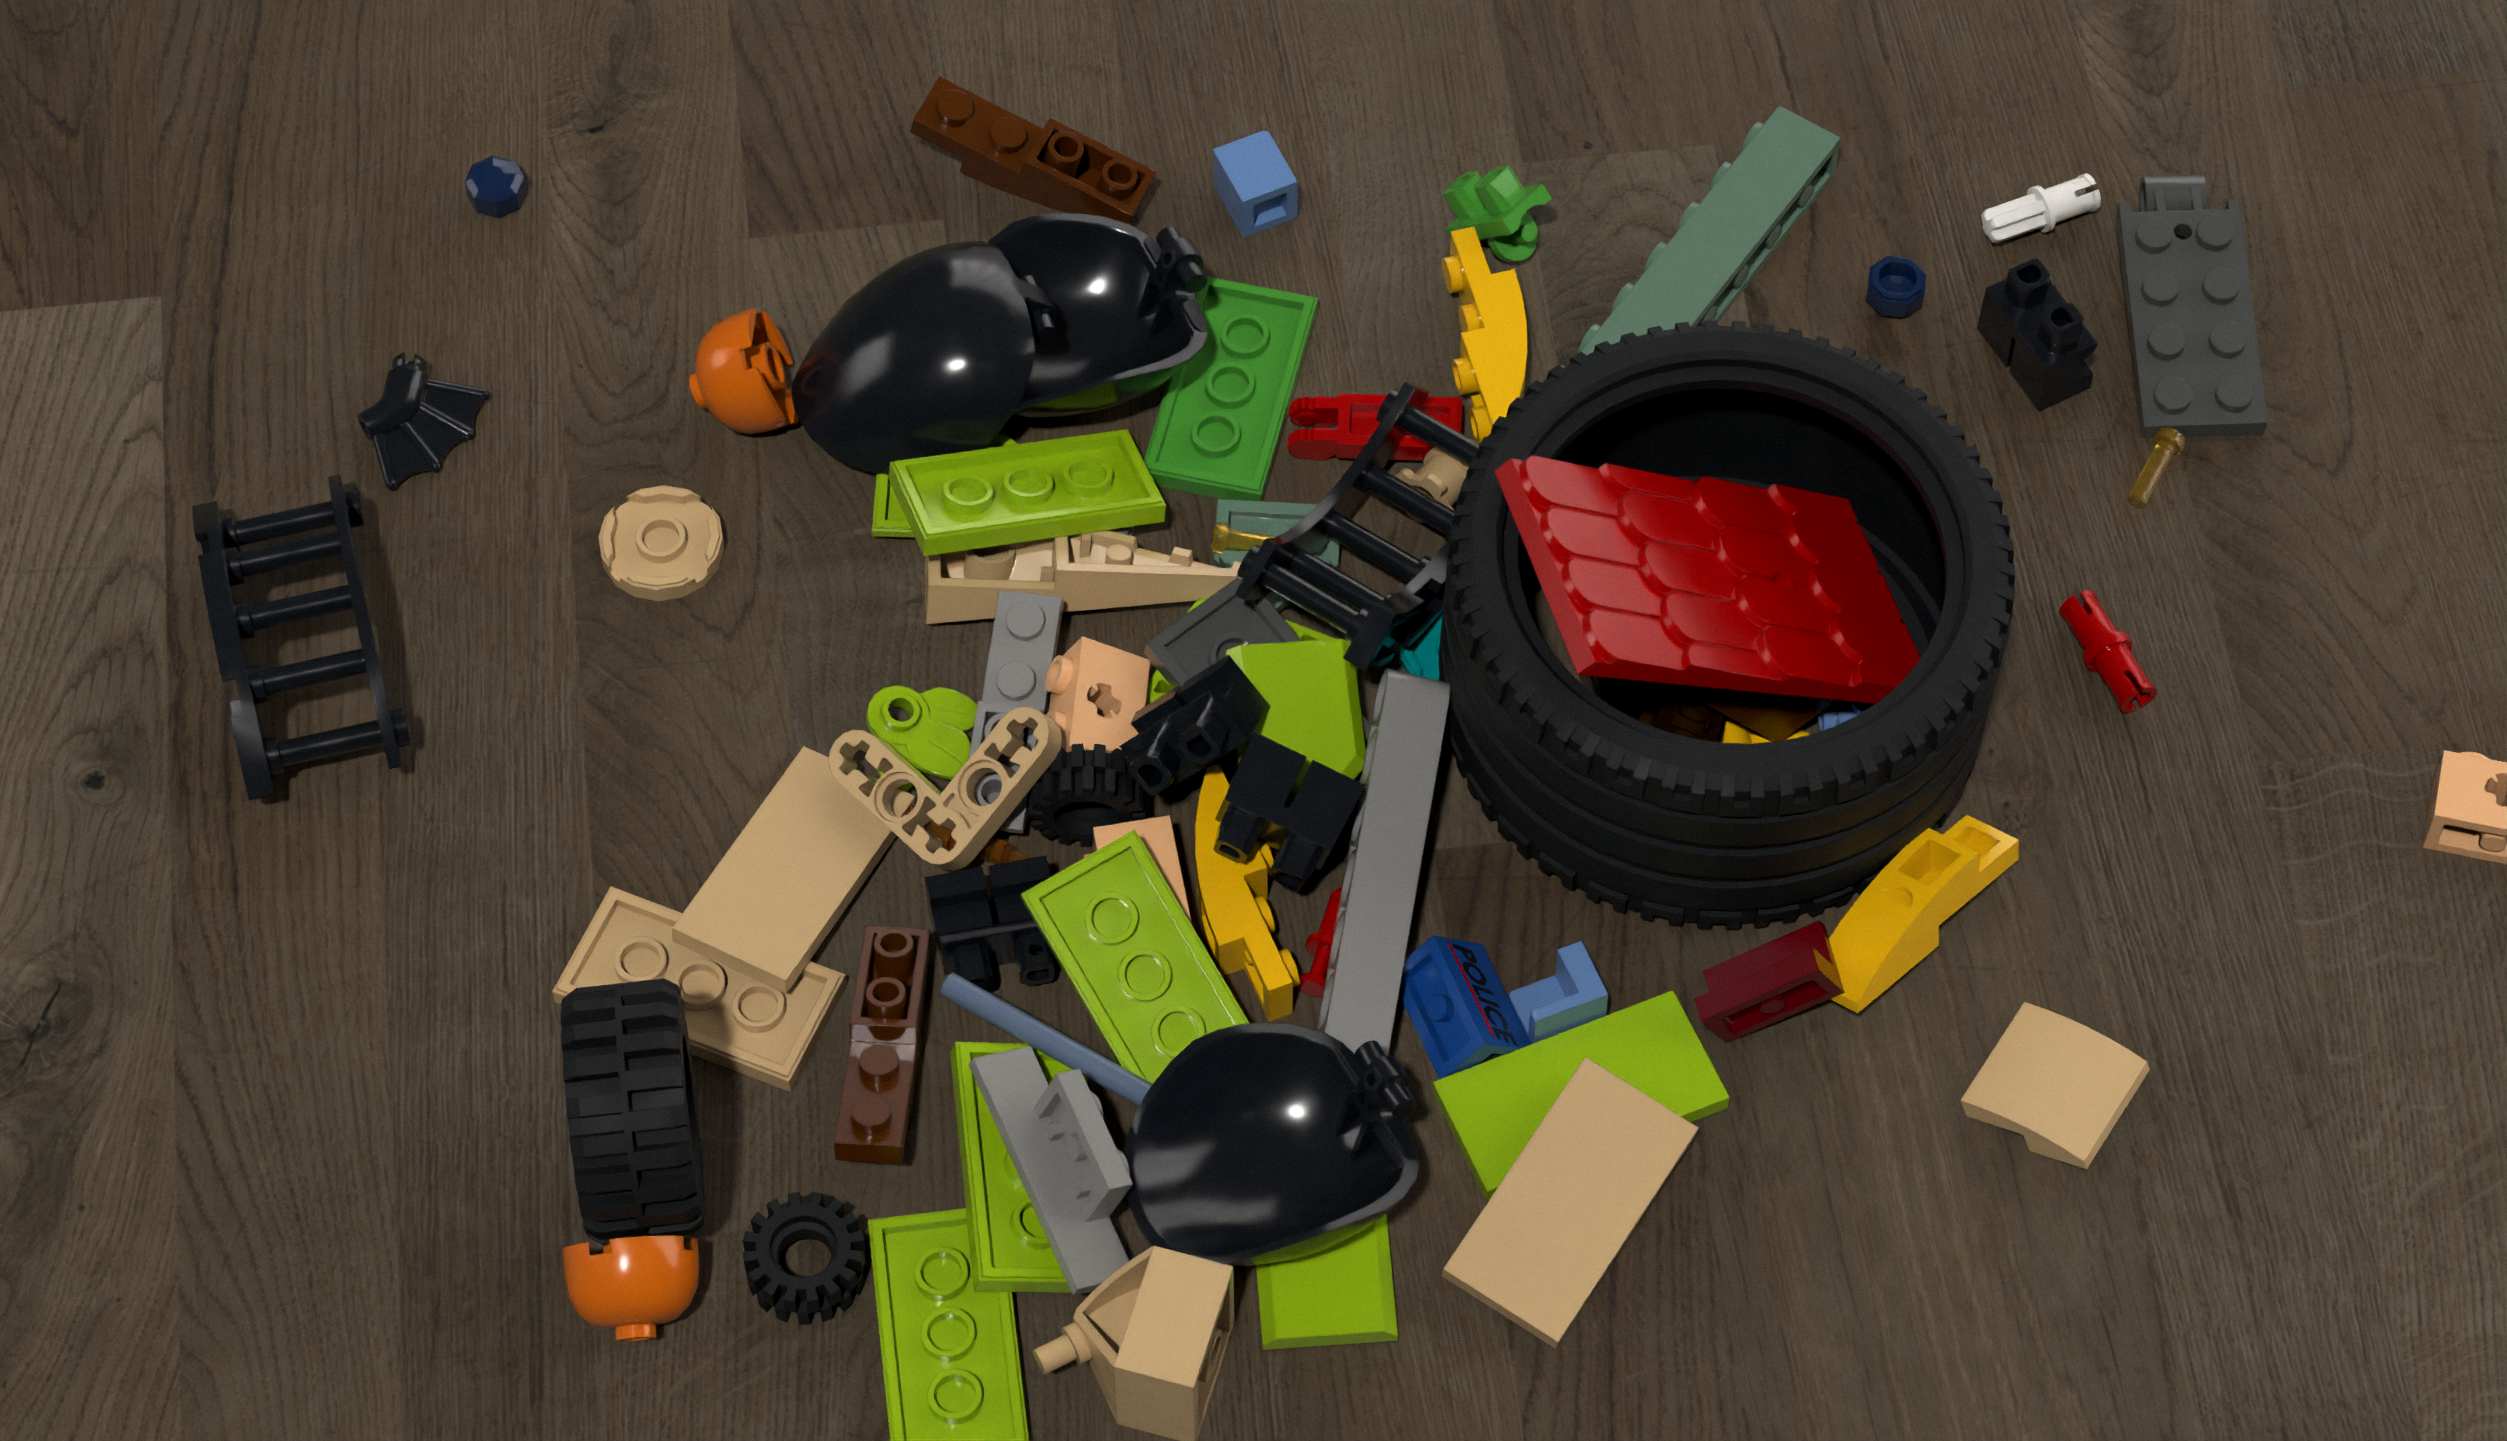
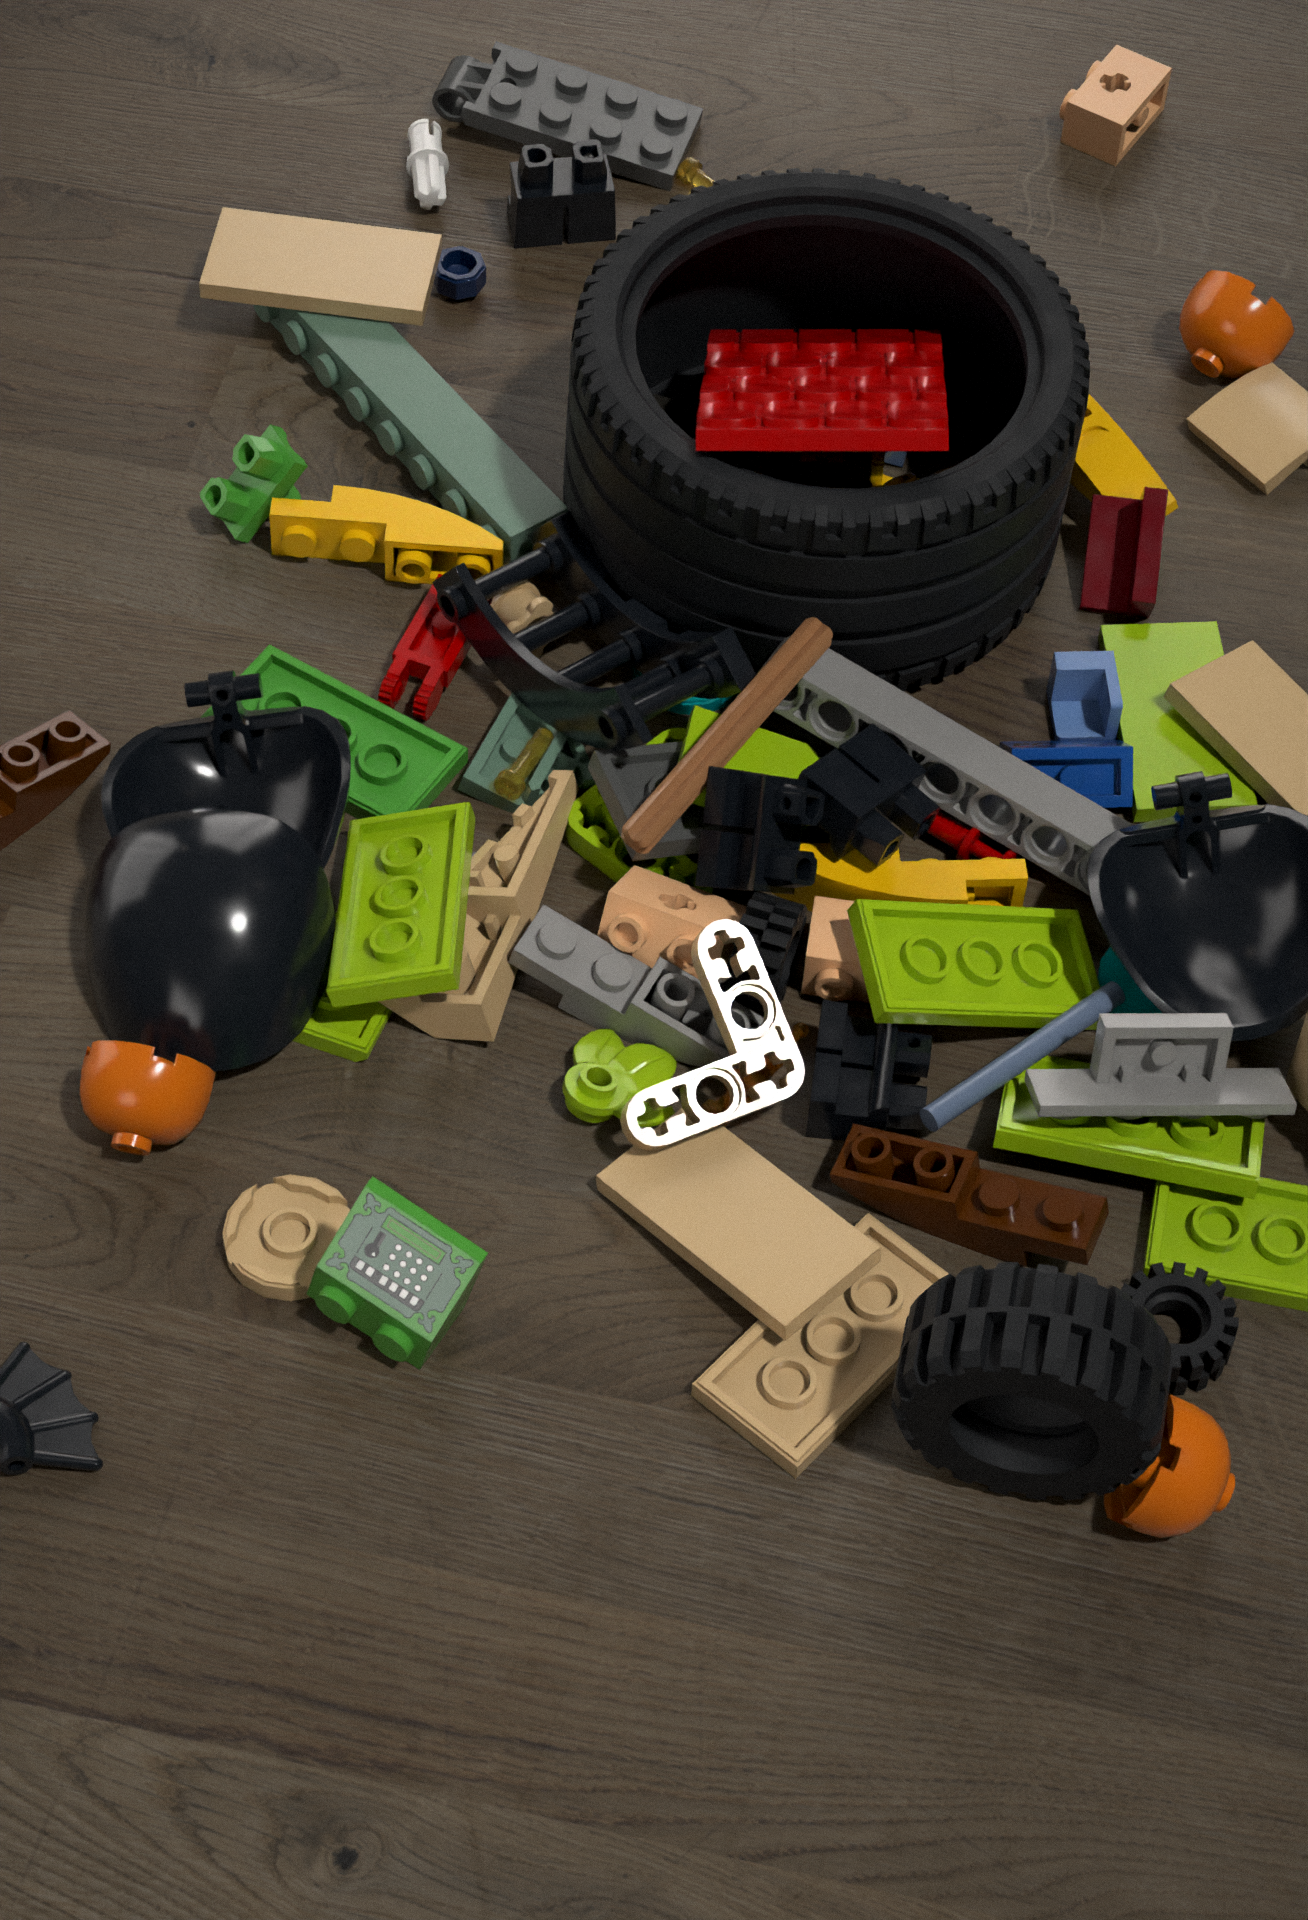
camera: 75 degrees left, 5 degrees down
black fence [192,474,411,801] -> none
medium blue panel [1213,131,1298,238] -> none
none -> tan tile [199,207,442,326]
none -> slope [306,1176,488,1370]
none -> medium nougat axle [621,617,833,854]
none -> orange cylinder [1179,270,1294,378]

